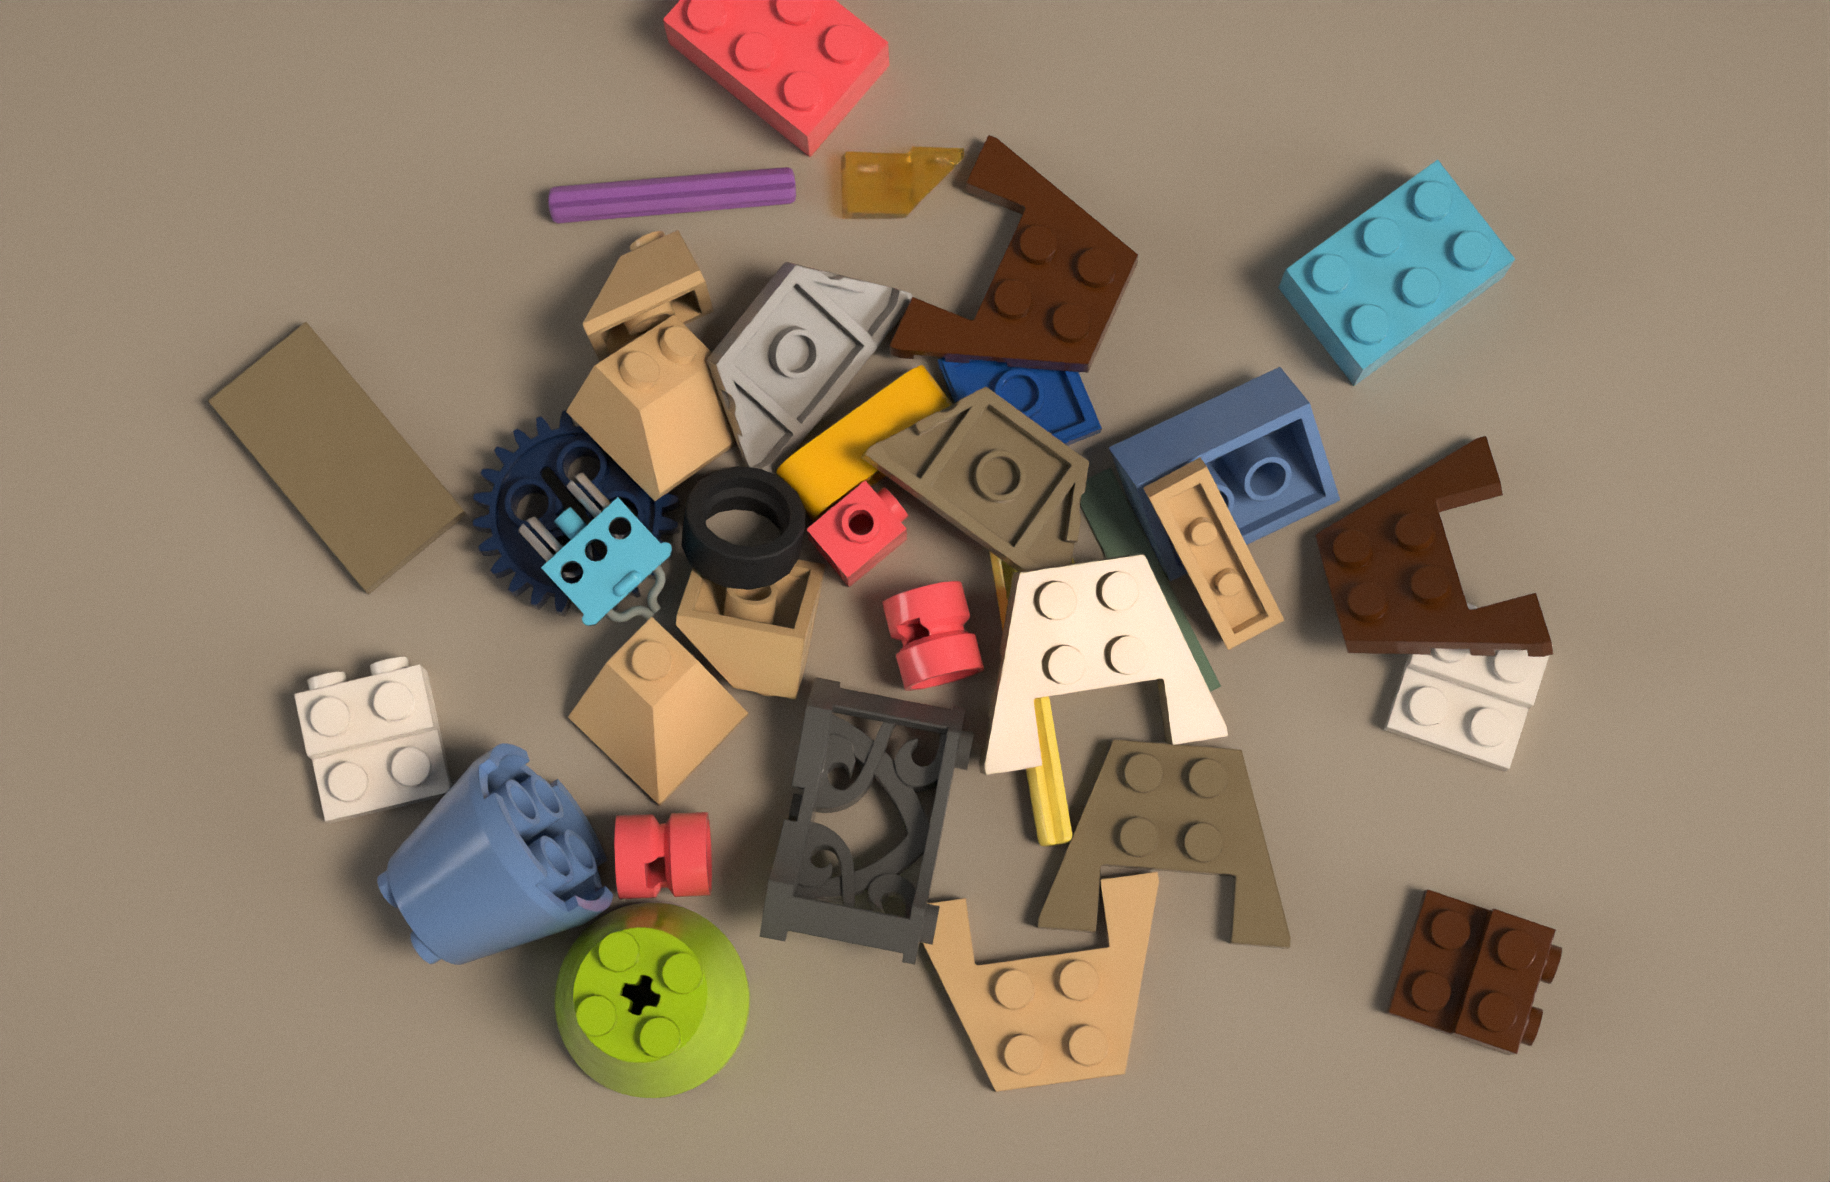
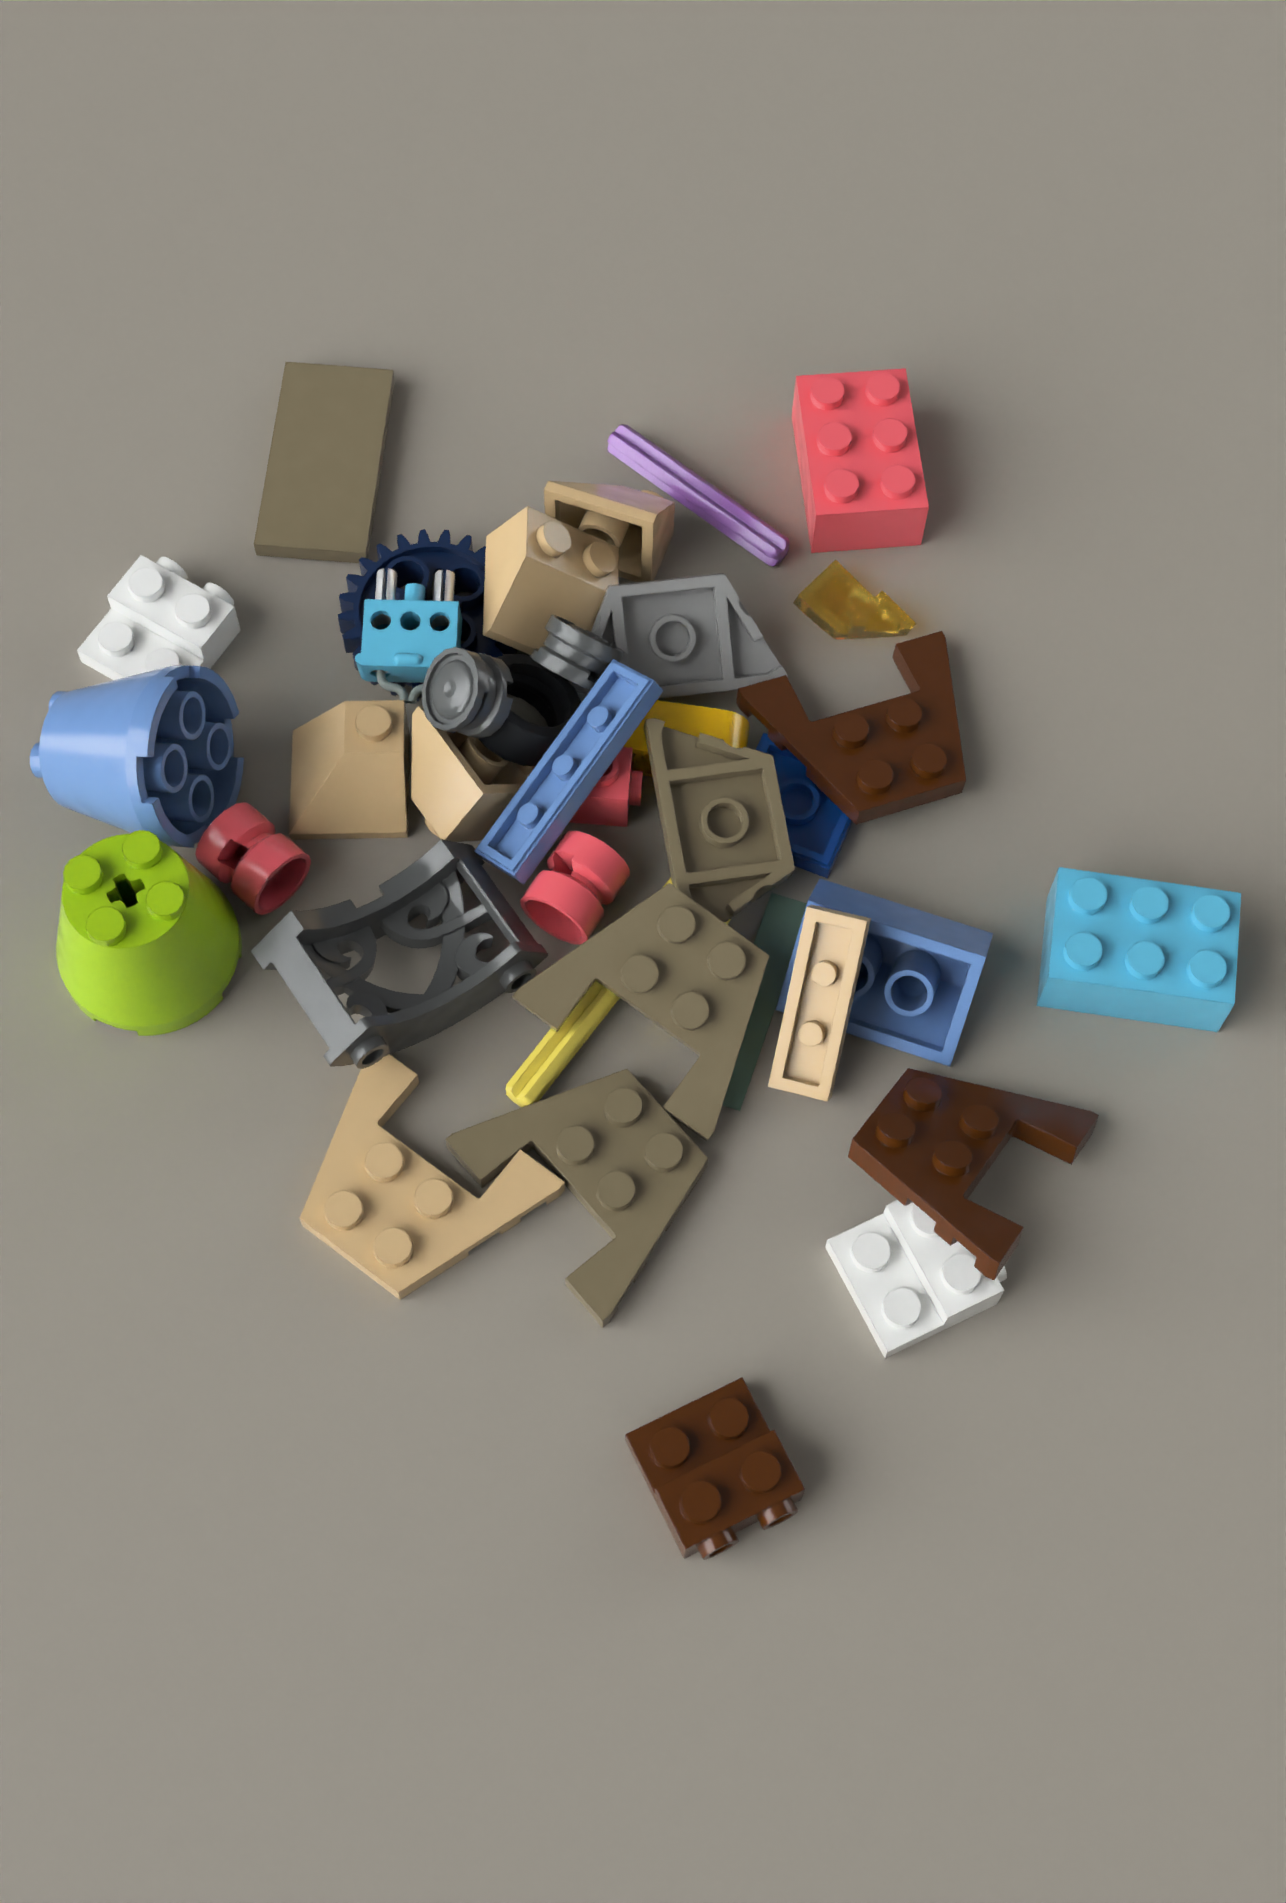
camera: 40 degrees right, 15 degrees down
none -> dark grey wheel [422,647,514,738]
none -> medium blue tile [474,659,663,885]
none -> dark grey wheel [530,614,625,690]

